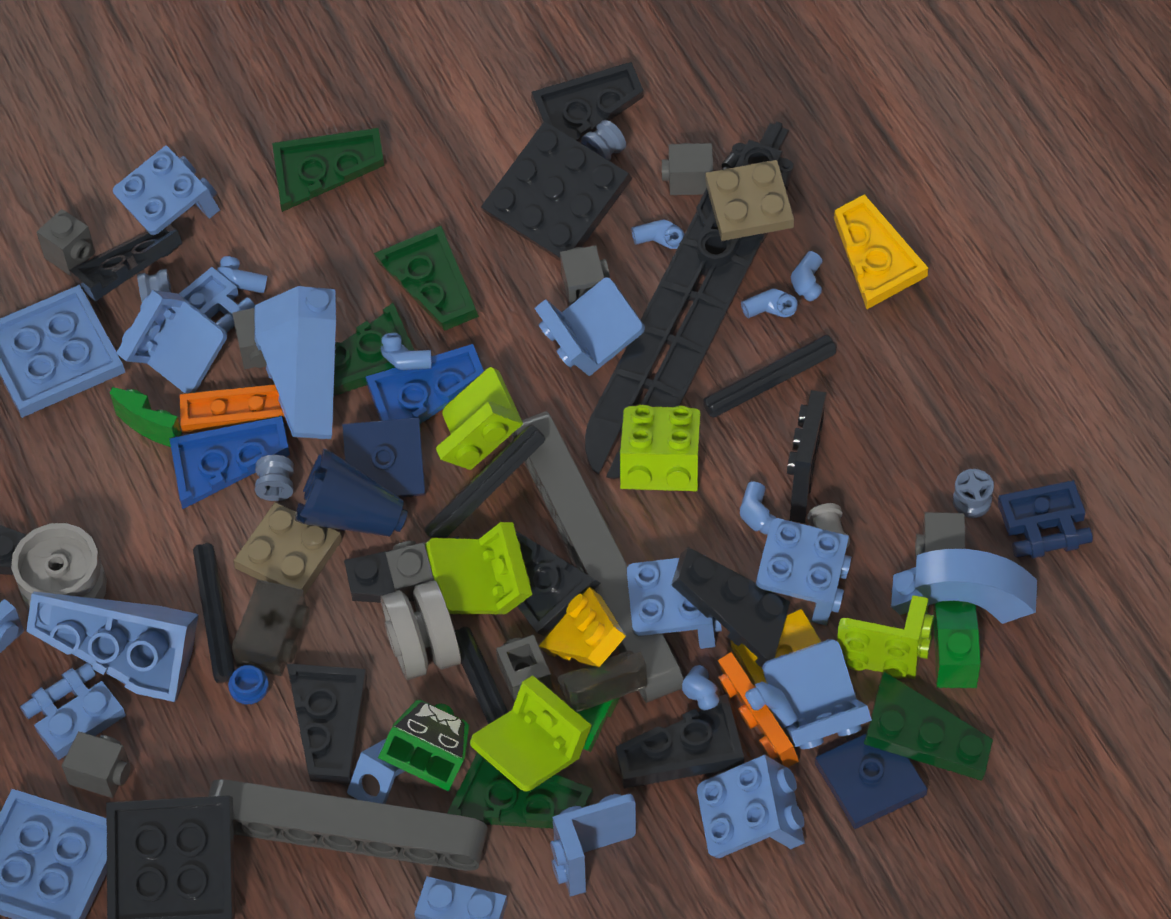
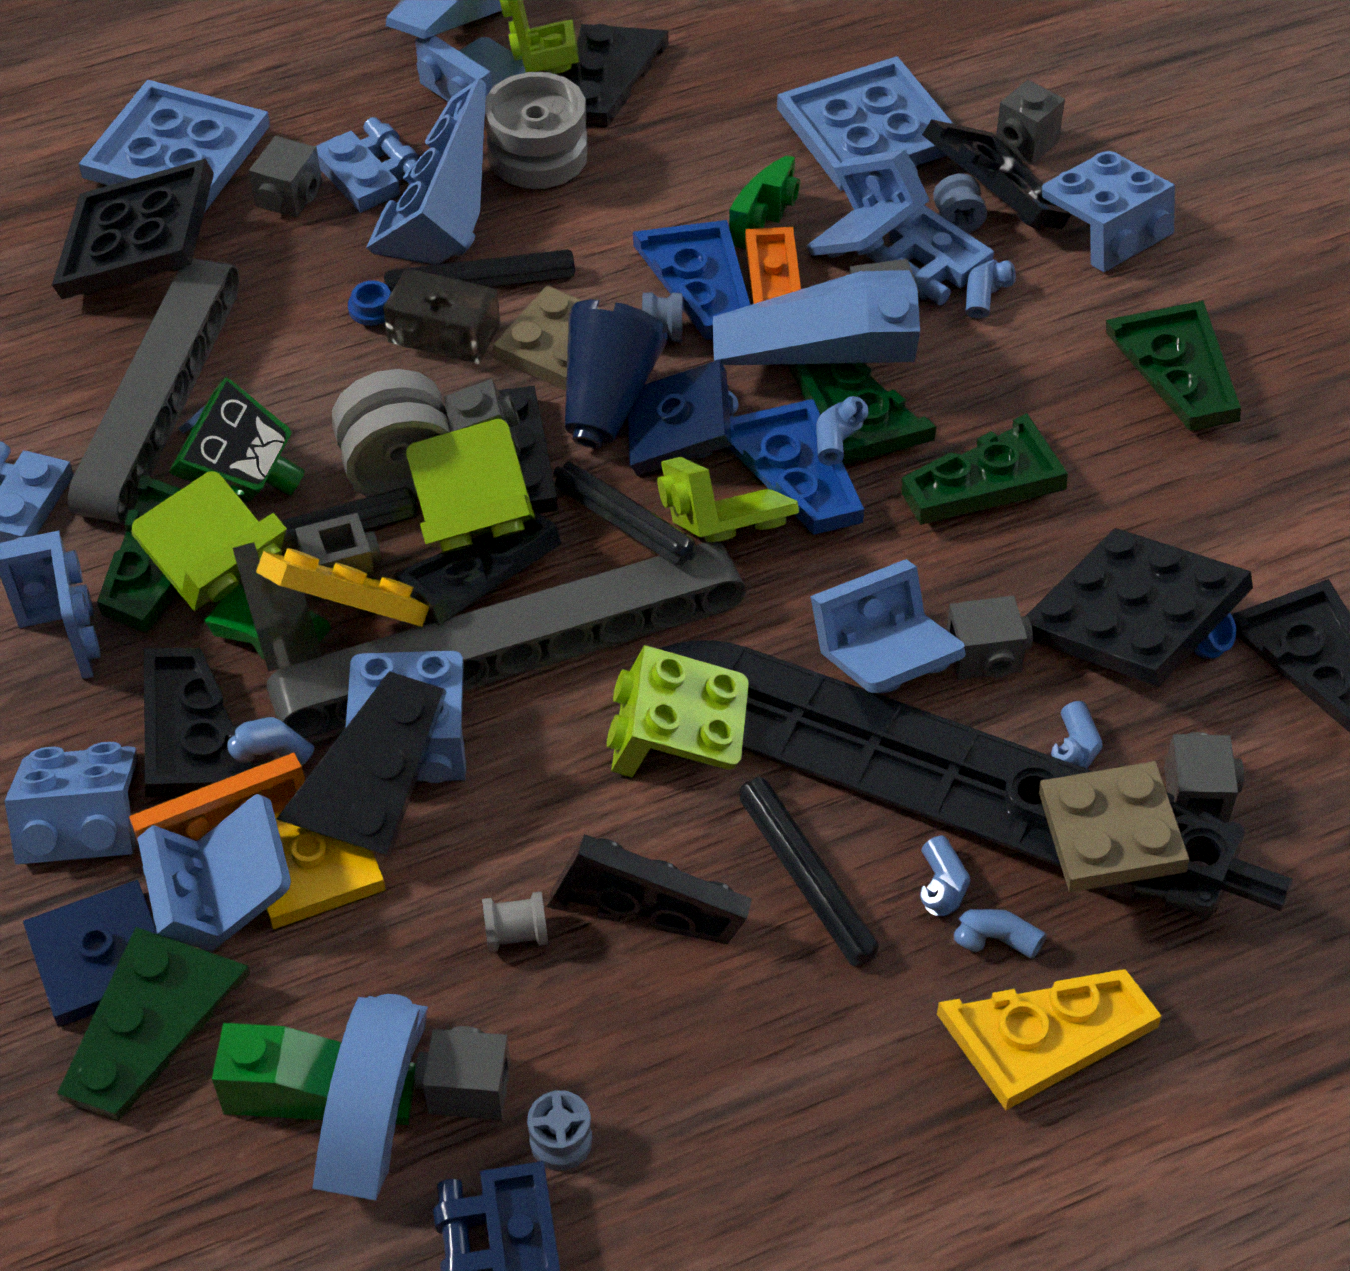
camera: 90 degrees right, 5 degrees down
black wing [287,664,367,784] -> none
sand blue wheel [581,120,626,161] -> none
medium blue arm [740,481,776,535] -> none
medium blue arm [745,682,798,729] -> none
medium blue bracket [756,518,852,626] -> none
lime bracket [837,595,934,679] -> none

